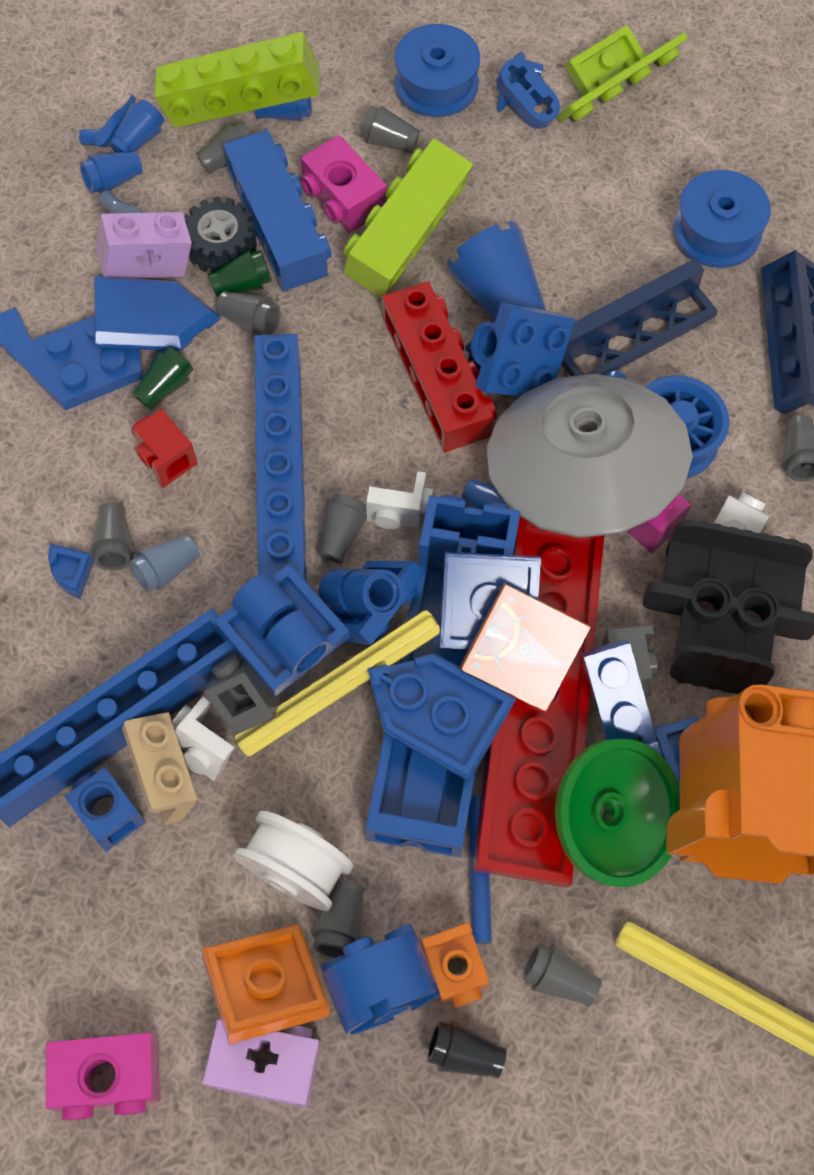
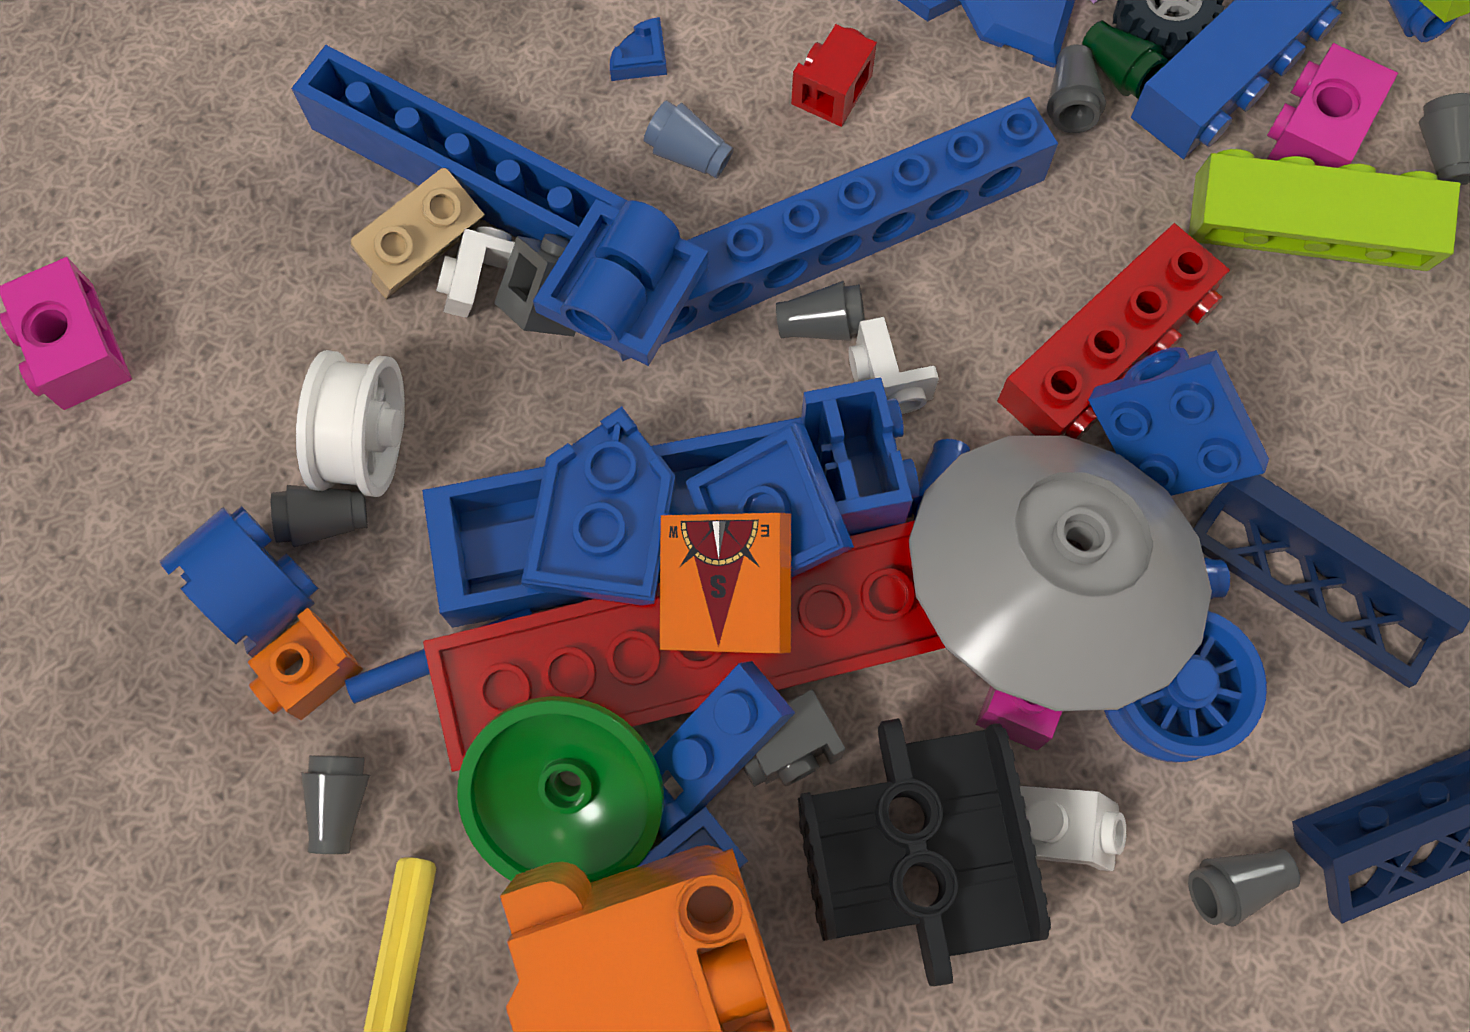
camera: 70 degrees right, 5 degrees up
blue brick [64,767,146,852] -> none
dark grey cone [89,502,135,570] -> none
dark green cone [132,347,194,410] -> none
orange tile [202,924,330,1045] -> none
lavender brick [202,1020,322,1108] -> none
light yellow axle [235,610,441,756] -> none
blue plate [318,560,425,645] -> none
black cone [427,1020,507,1078] -> none
blue cone [446,221,546,322] -> none

